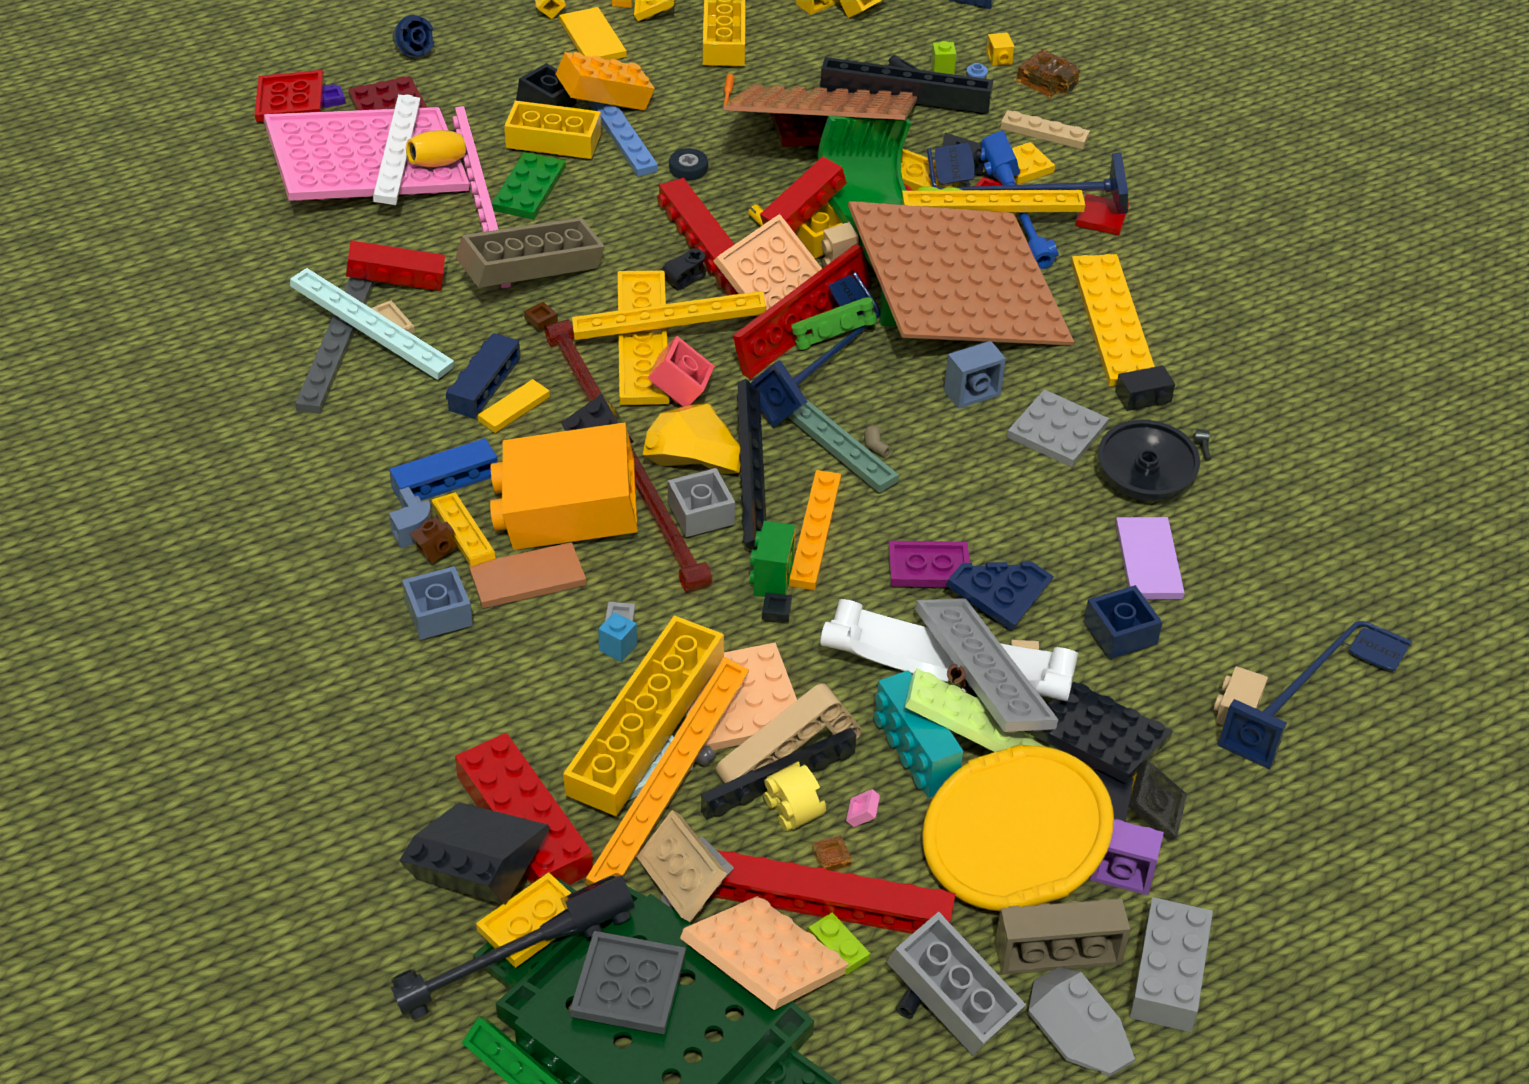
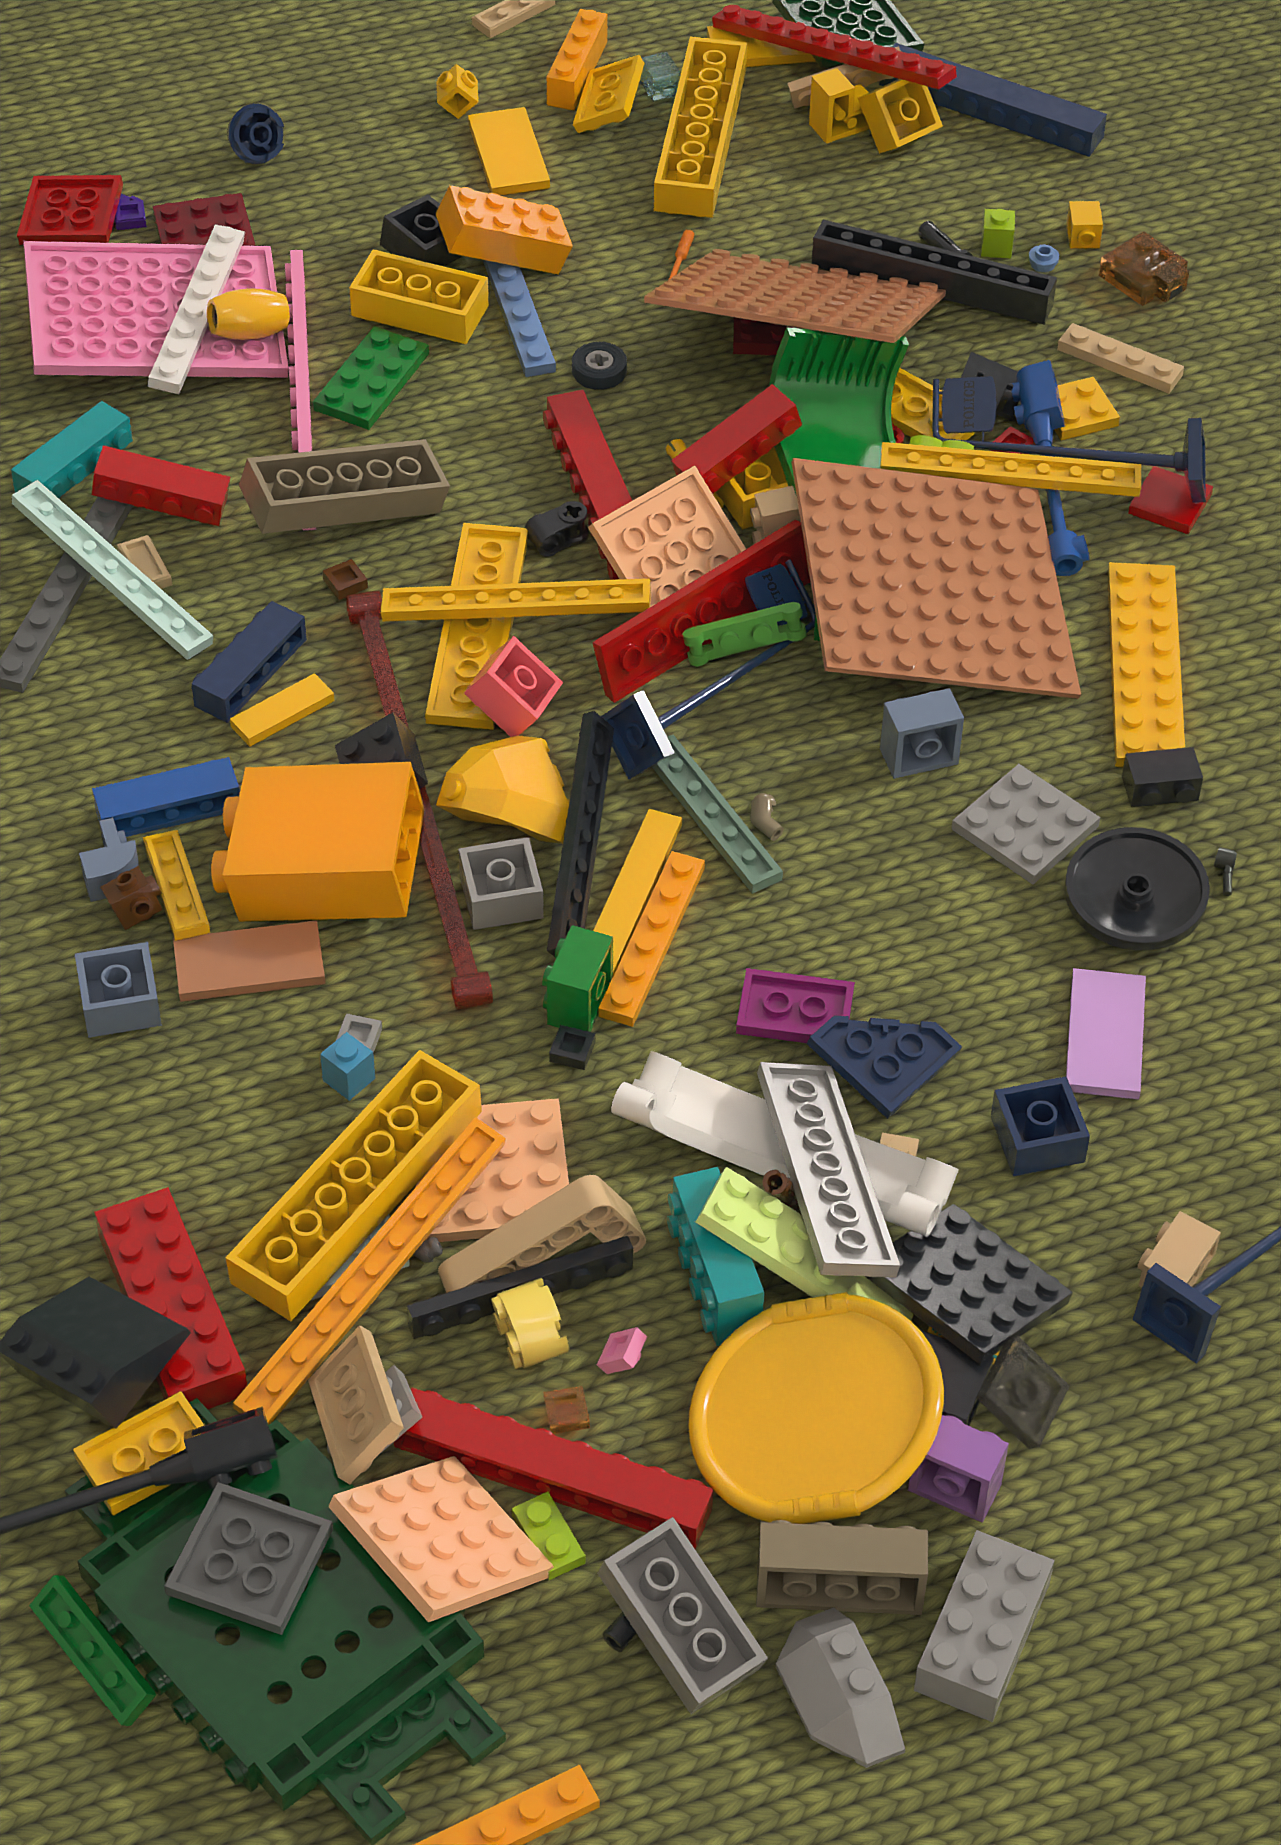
camera: 10 degrees right, 5 degrees up
none -> teal brick [11,401,133,498]
none -> yellow tile [593,809,682,976]

